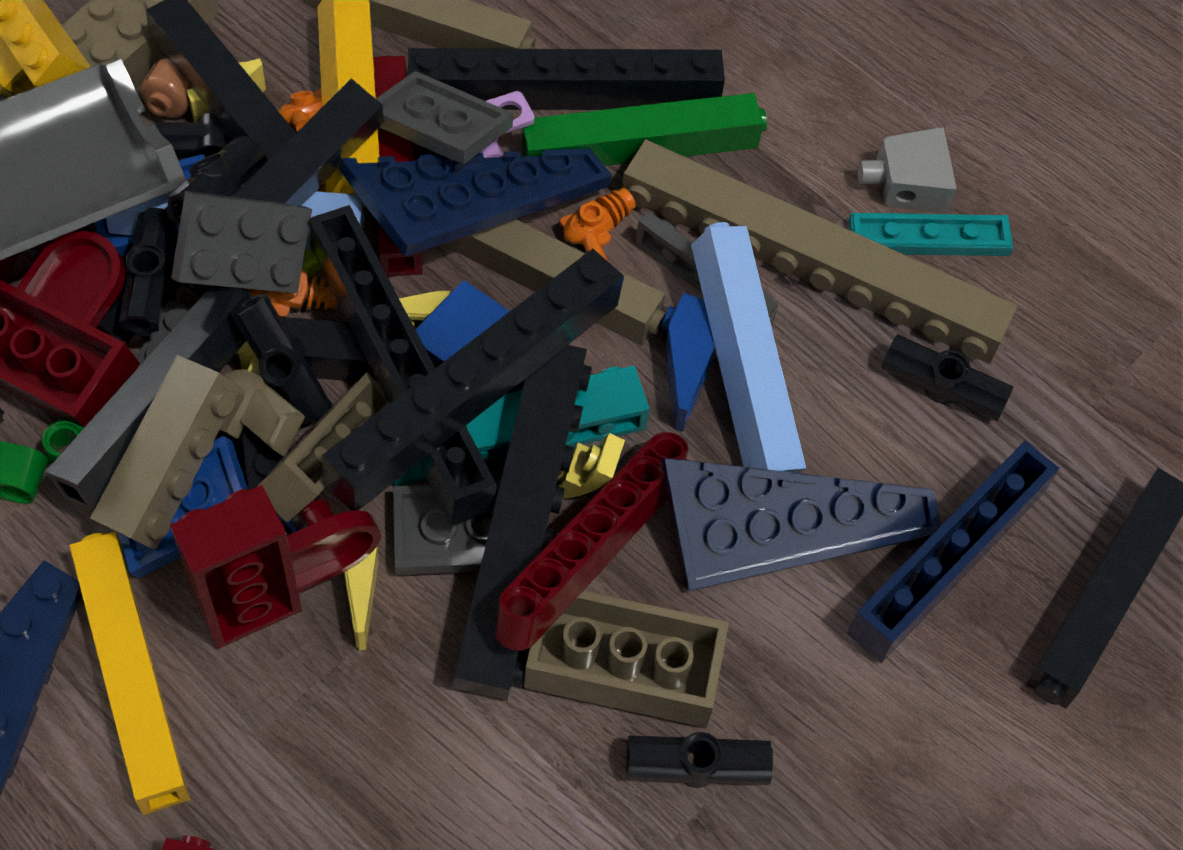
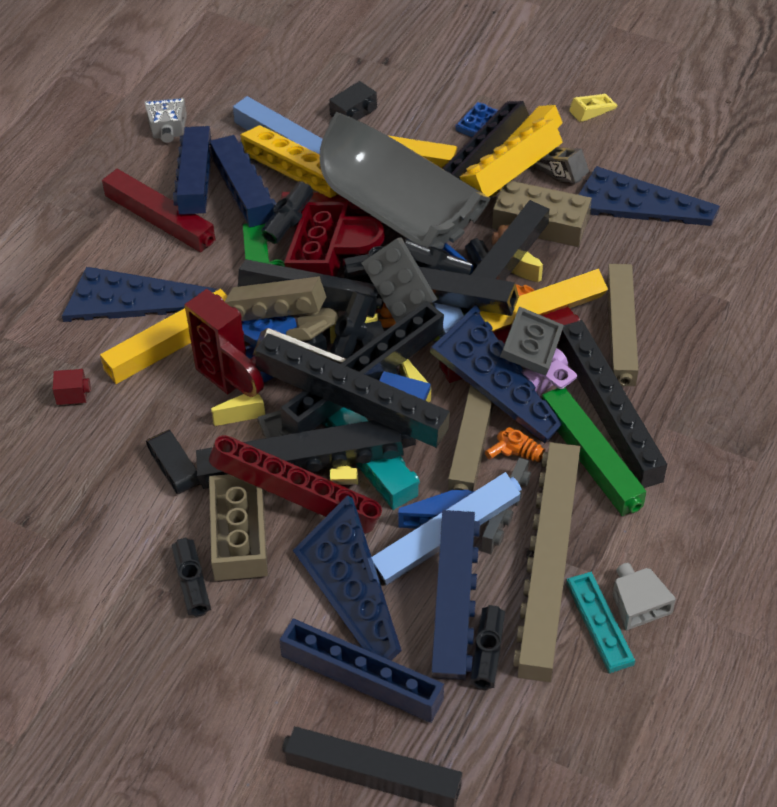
camera: 80 degrees right, 10 degrees down
none -> black beam [146,429,201,495]
none -> dark blue brick [432,510,480,680]

